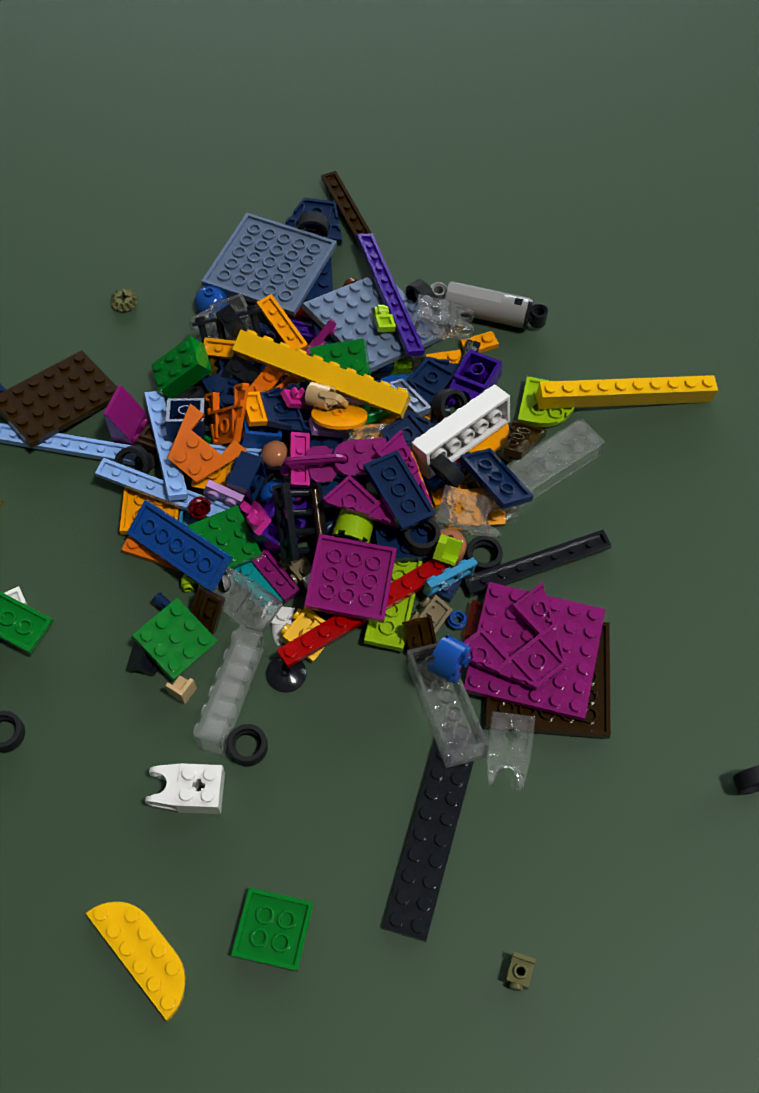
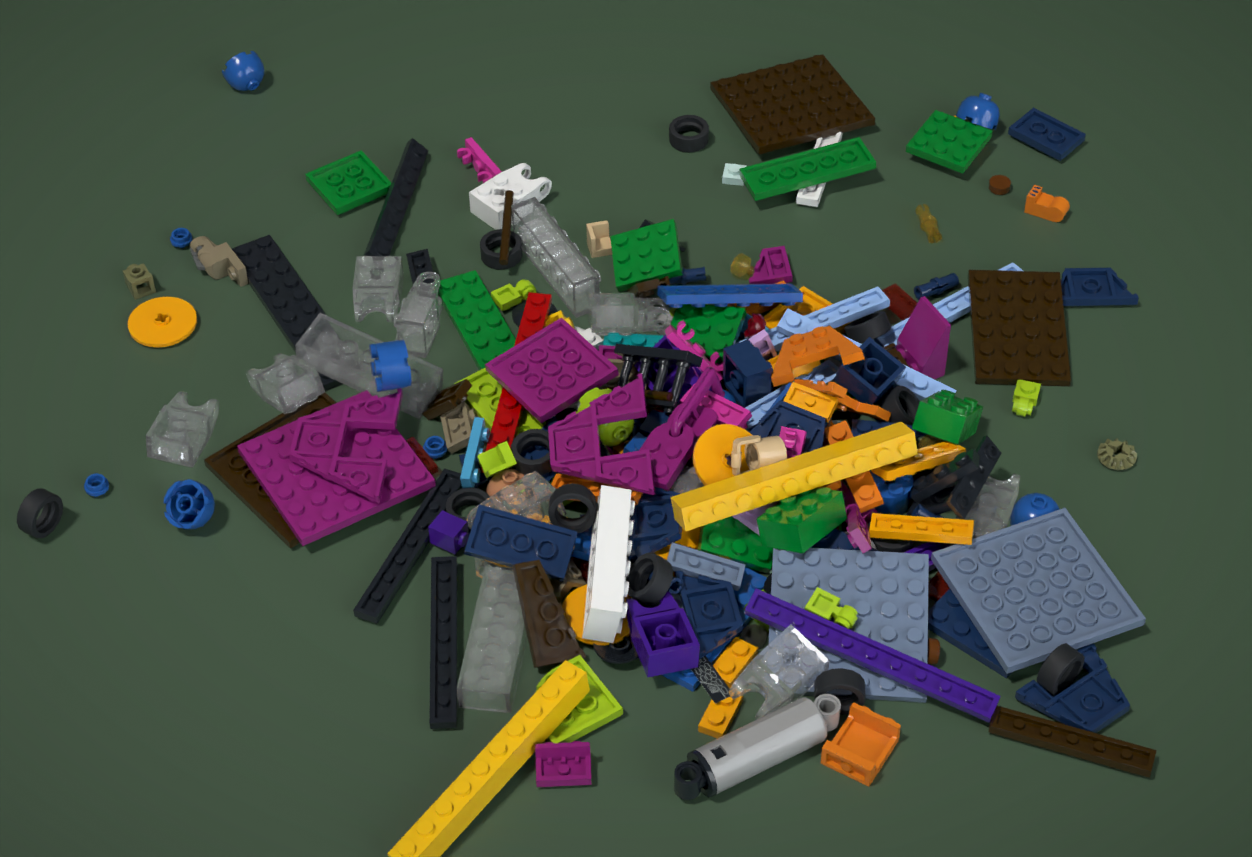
camera: 135 degrees right, 15 degrees down
yellow plate [86,902,186,1021] -> none
nougat hair [260,440,290,469] -> none
dark blue plate [363,450,436,532] -> none
none -> blue plate [84,473,109,496]
none -> light orange piece [128,297,197,348]
none -> clear brick [146,391,219,468]
none -> blue cylinder [164,479,215,529]
none -> blue plate [170,228,193,248]
none -> dark tan plate [190,236,249,287]
none -> clear brick [352,256,404,322]
none -> black plate [364,138,428,268]
none -> clear brick [394,272,443,358]
none -> black plate [406,249,438,297]
none -> dark purple brick [428,510,470,554]
none -> black plate [429,556,457,729]
none -> green plate [436,270,516,370]
none -> dark pink plate [457,137,502,183]
none -> lime plate [490,279,536,311]
none -> dark brown bar [499,190,514,265]
none -> magenta bracket [535,741,592,787]
none -> light aqua plate [722,163,747,186]
none -> clear yellow tile [730,253,754,277]
none -> magenta wing [749,245,793,284]
none -> orange panel [821,703,901,787]
none -> clear red plate [882,283,917,320]
none -> dark blue pin [914,273,959,300]
none -> lime plate [1012,380,1041,417]

